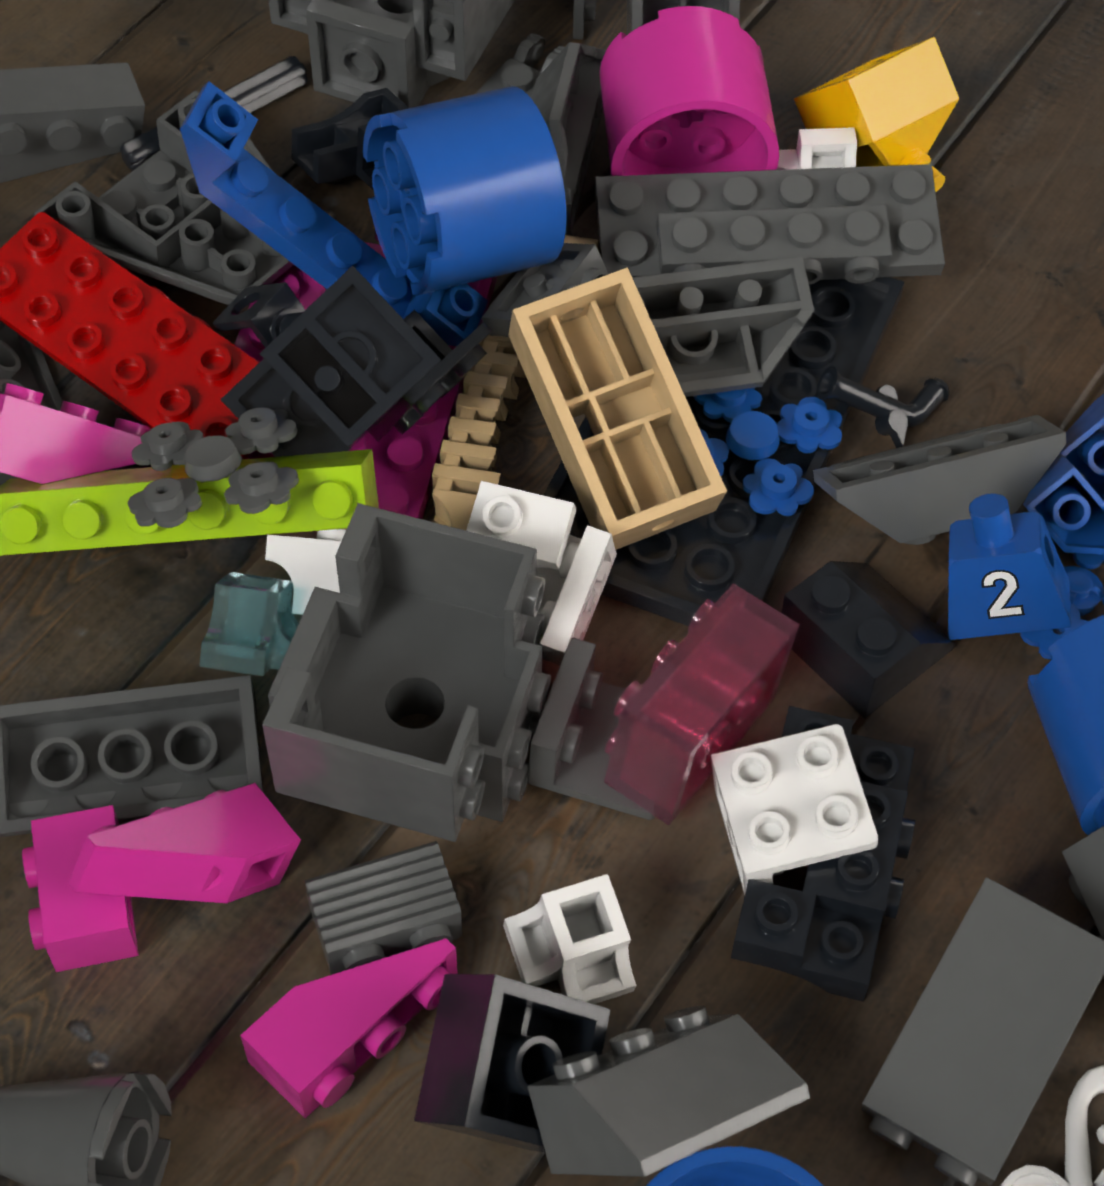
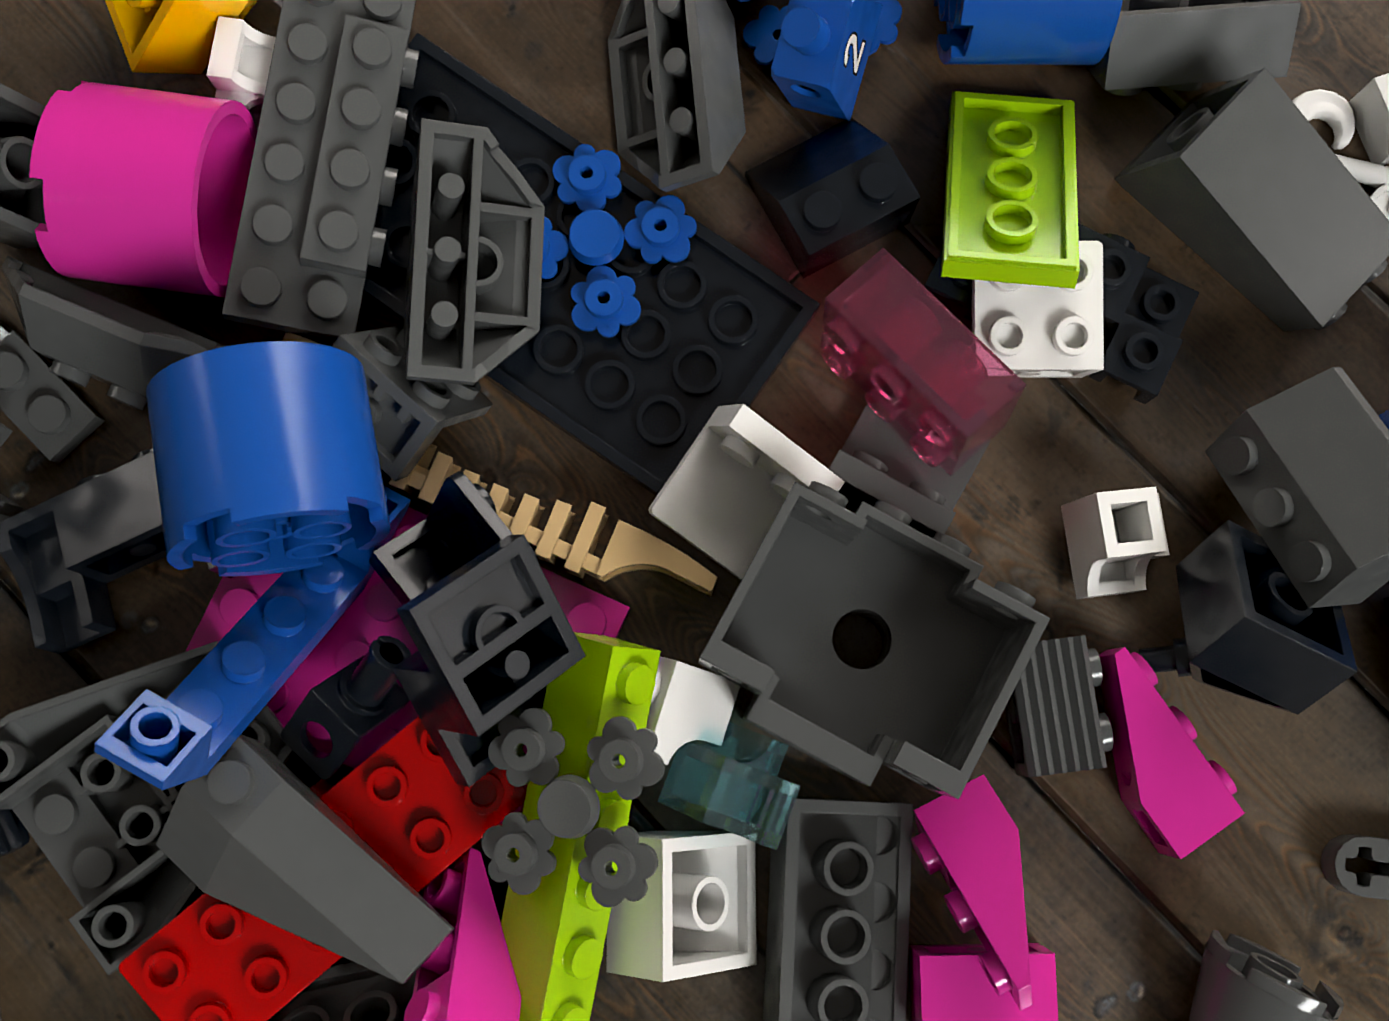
camera: 80 degrees left, 25 degrees up
white brick [466,481,576,570] -> none
tan brick [508,267,727,550] -> none
black piece [816,367,950,448] -> none
none -> dark grey wedge [156,734,454,984]
none -> white slope [606,830,757,982]
none -> lime tile [941,91,1080,289]

